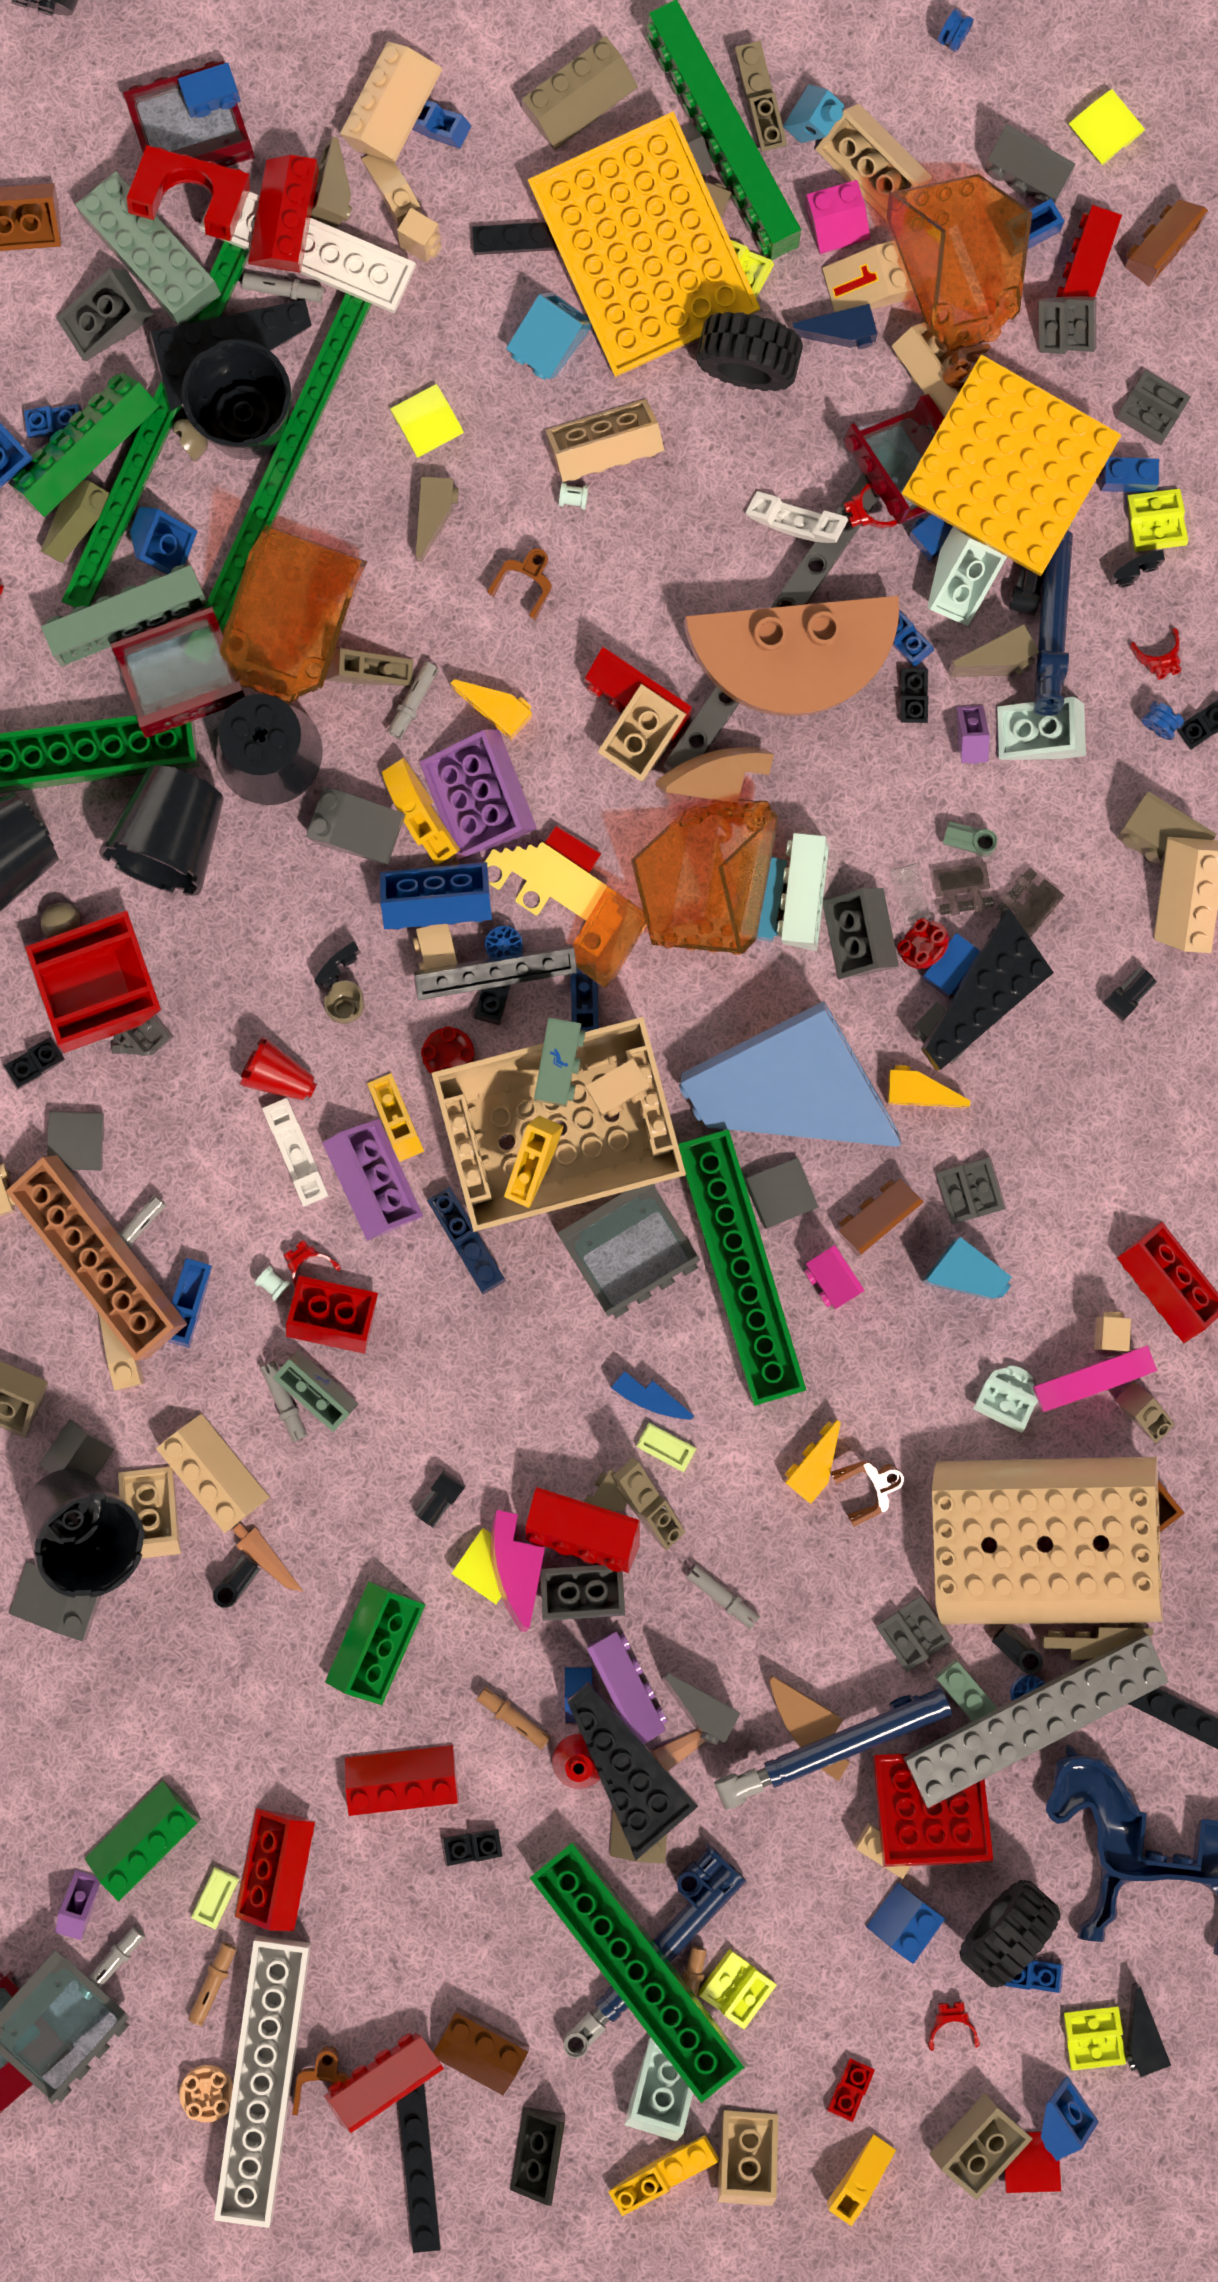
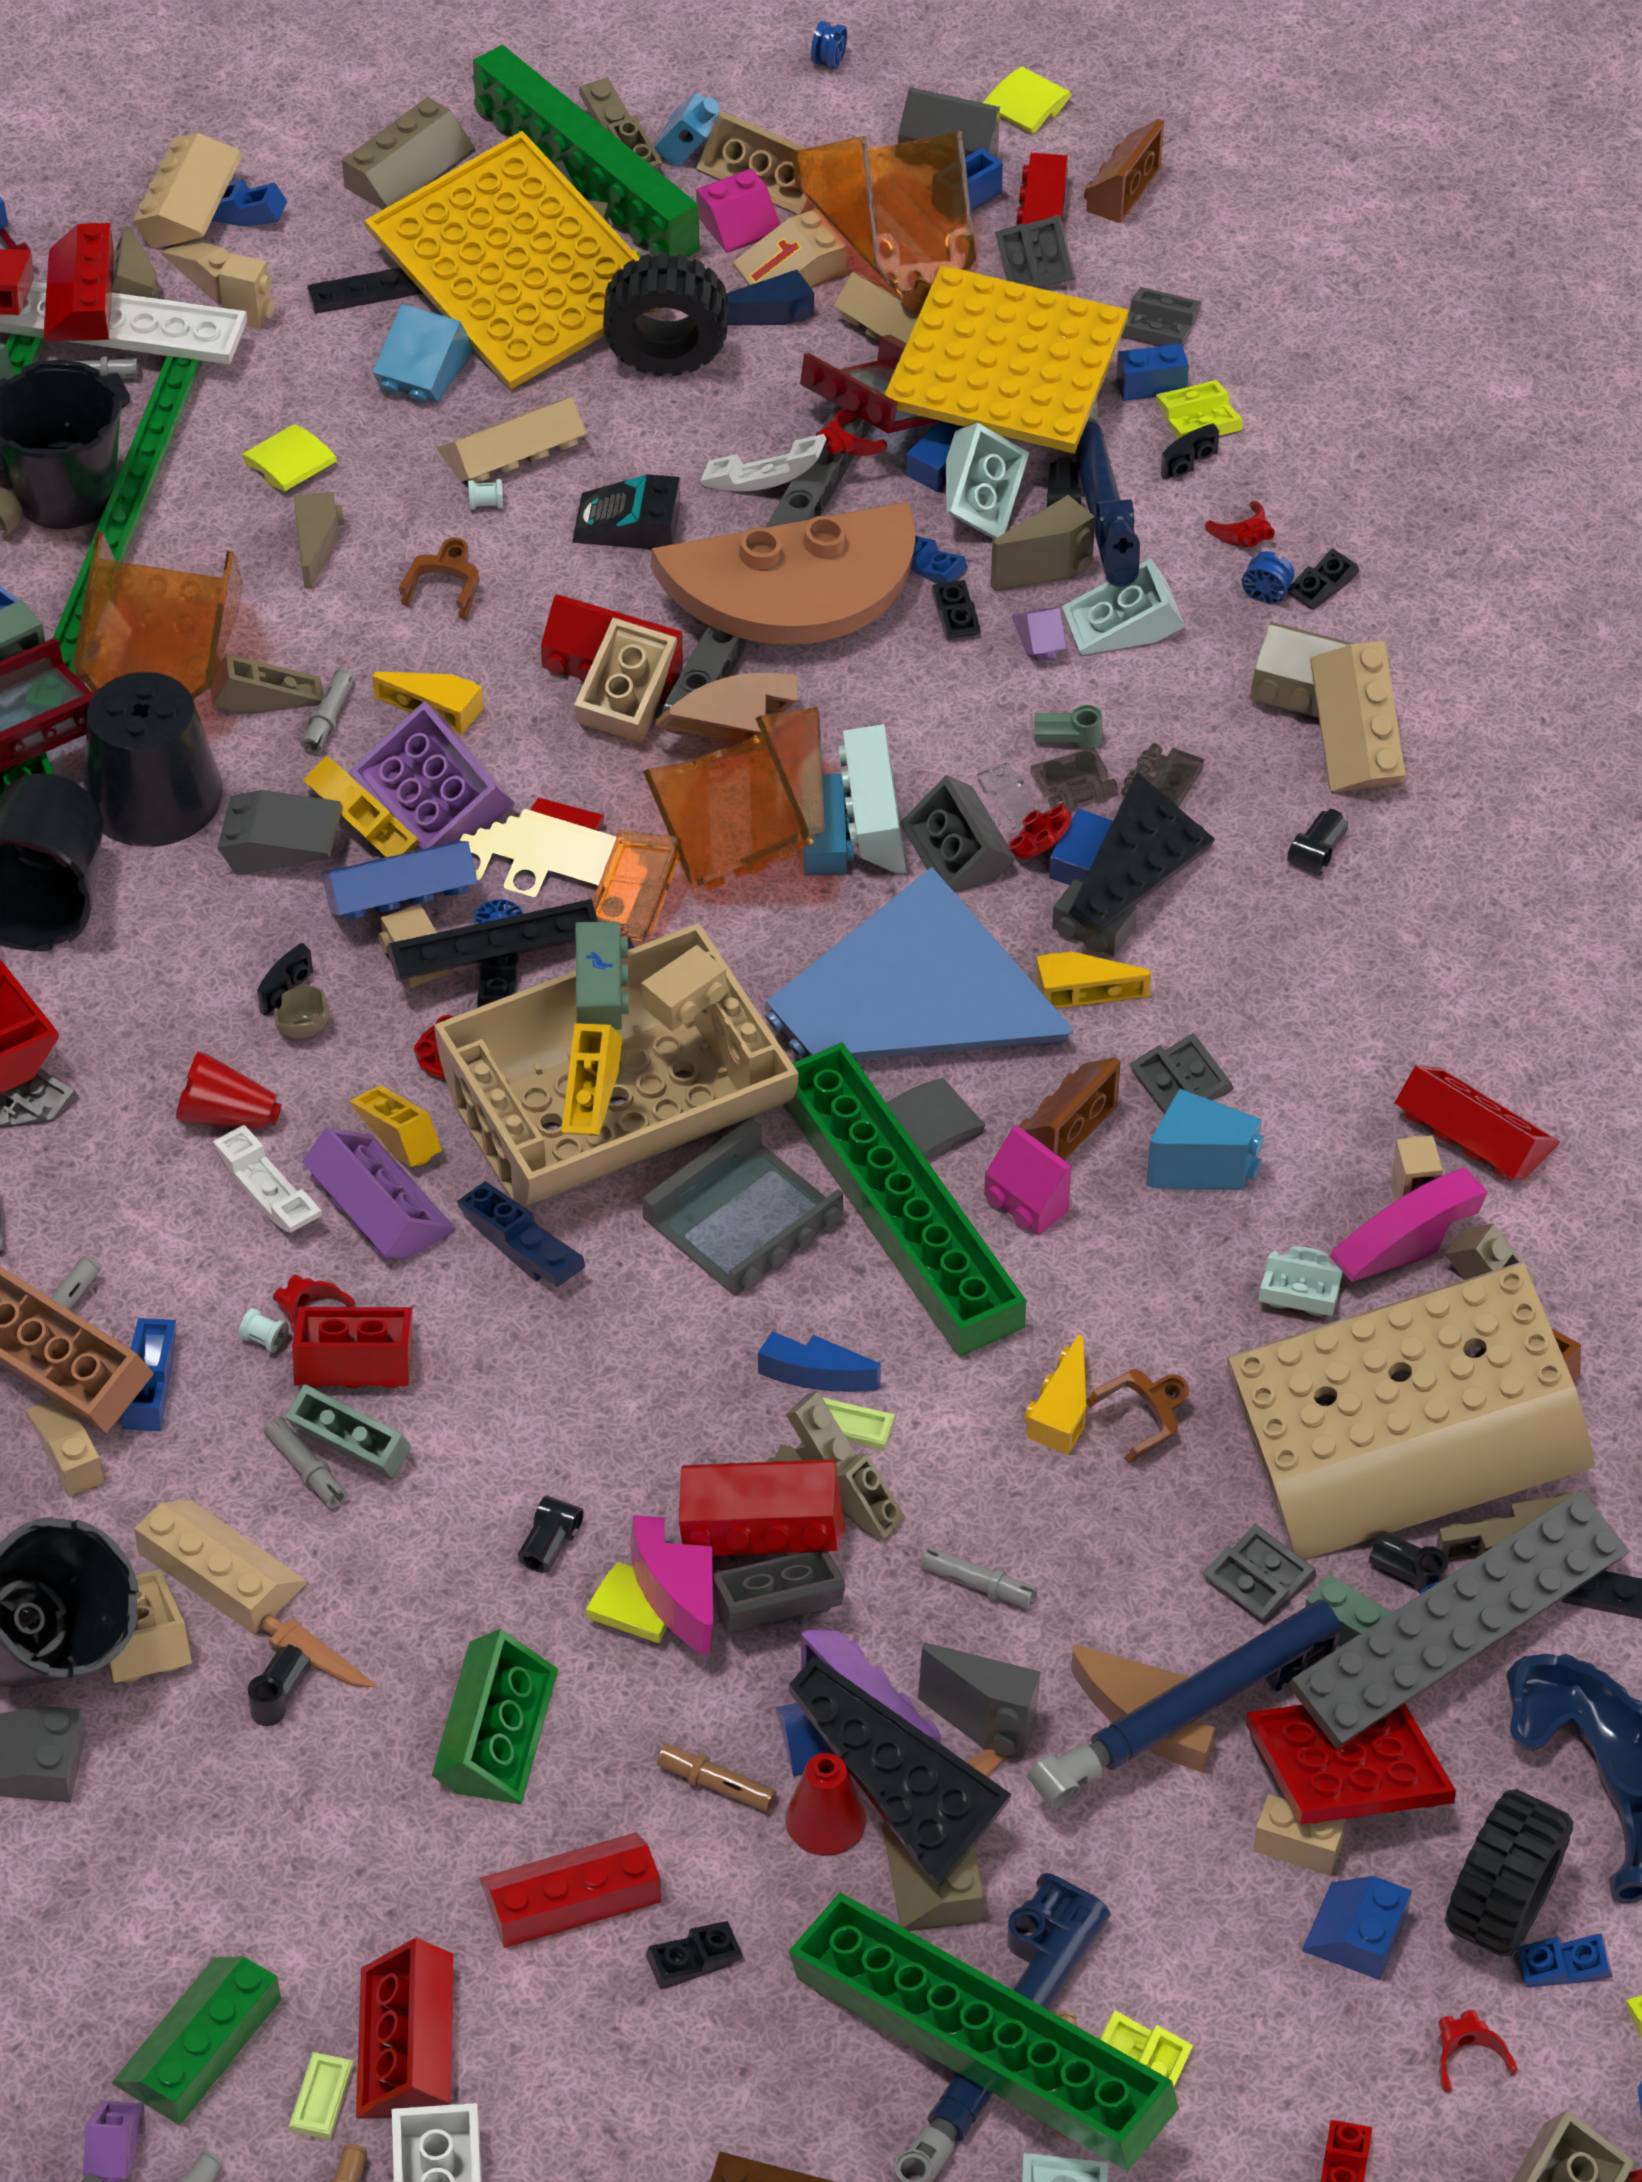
camera: 10 degrees left, 35 degrees down
none -> black slope [572,474,681,549]

